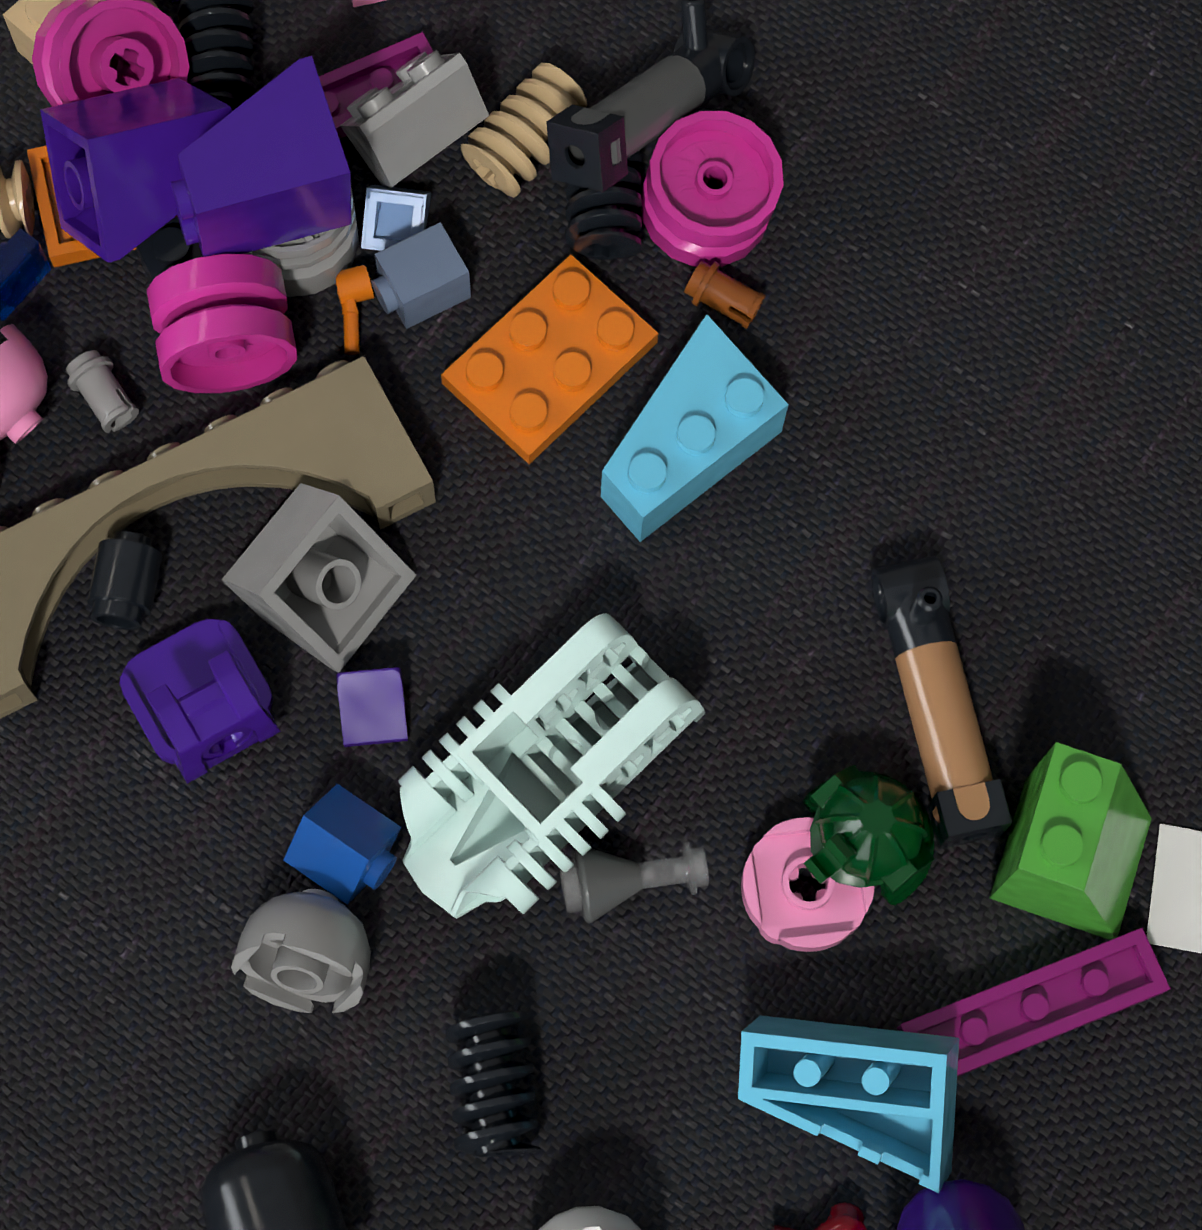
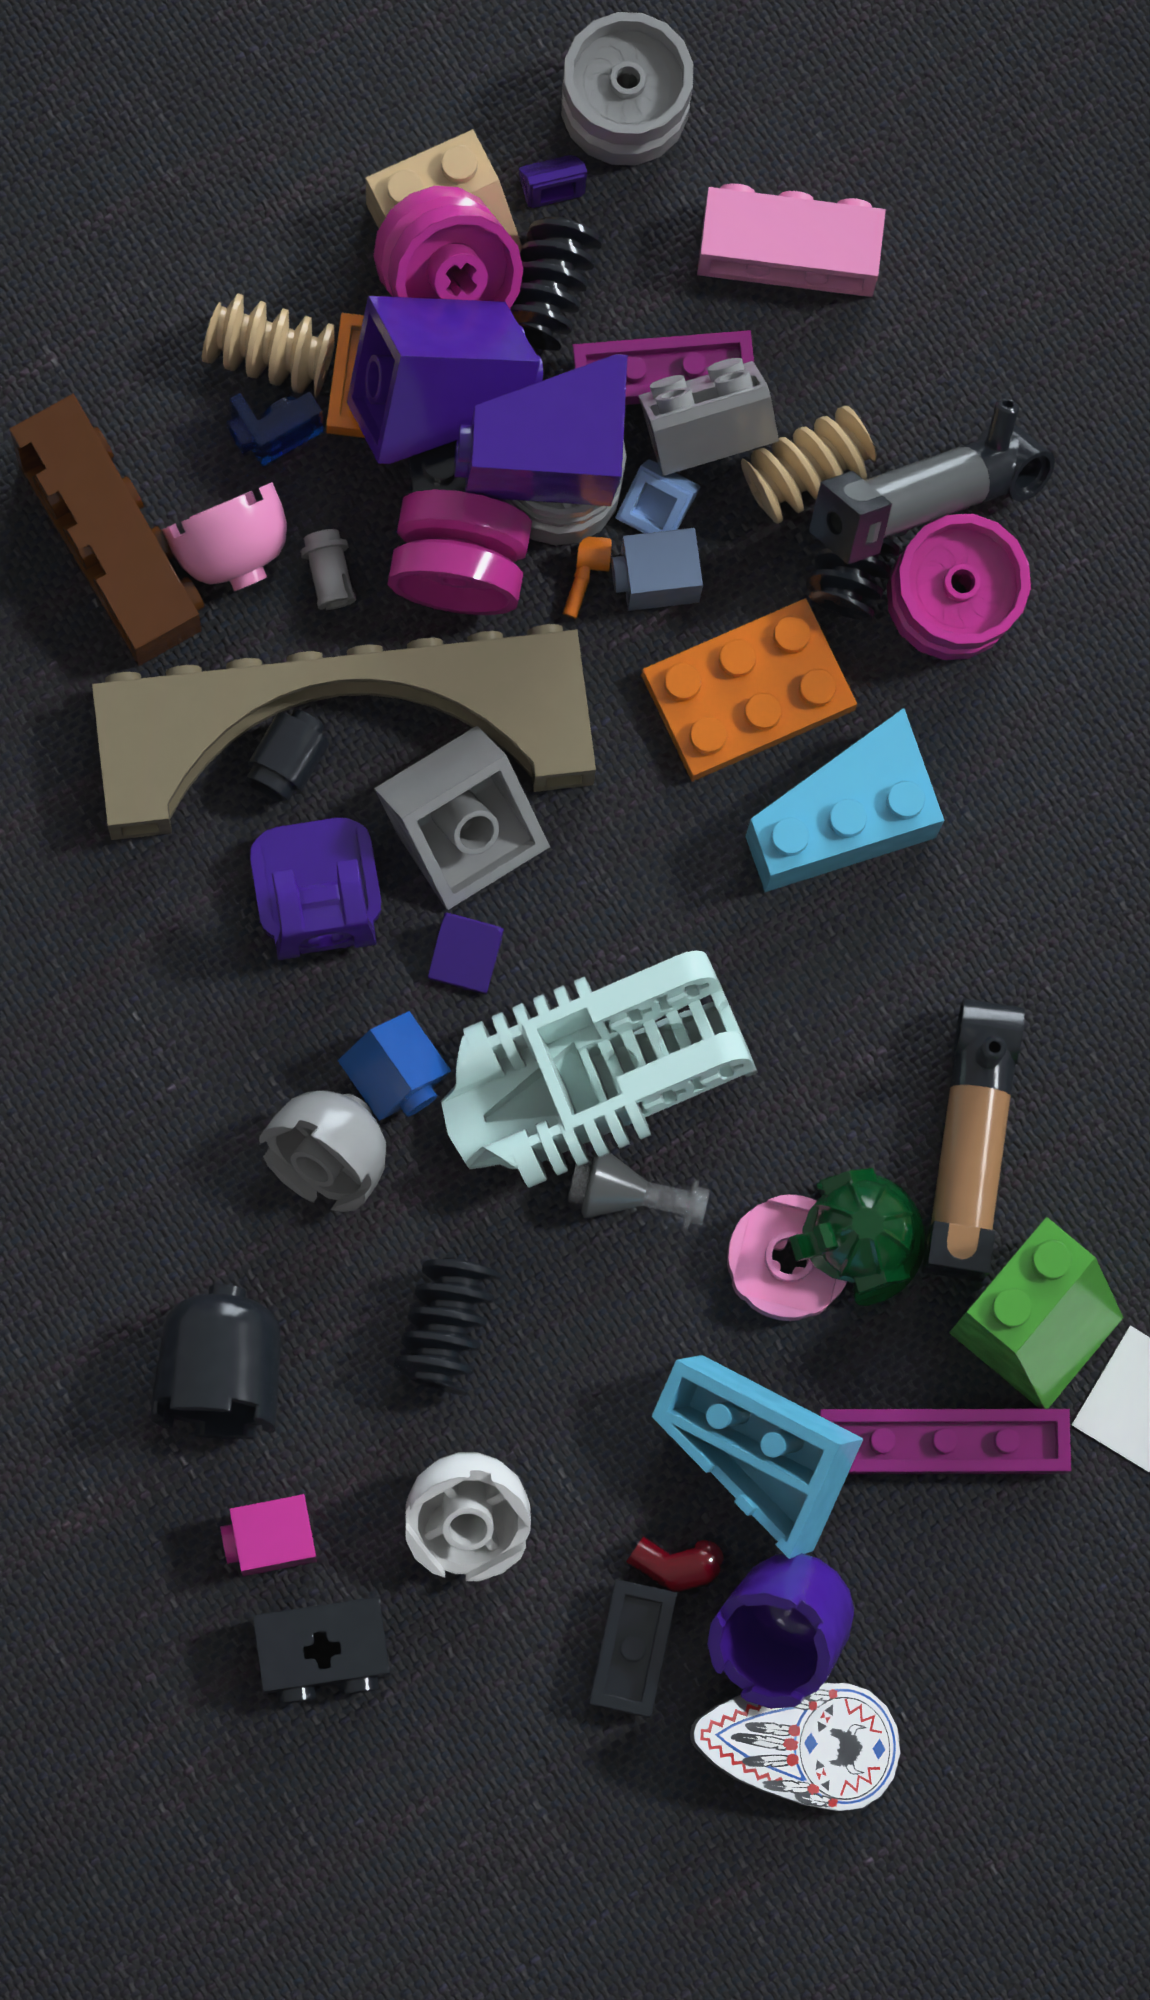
camera: 15 degrees right, 5 degrees up
dark orange pin [684,260,766,329] -> none

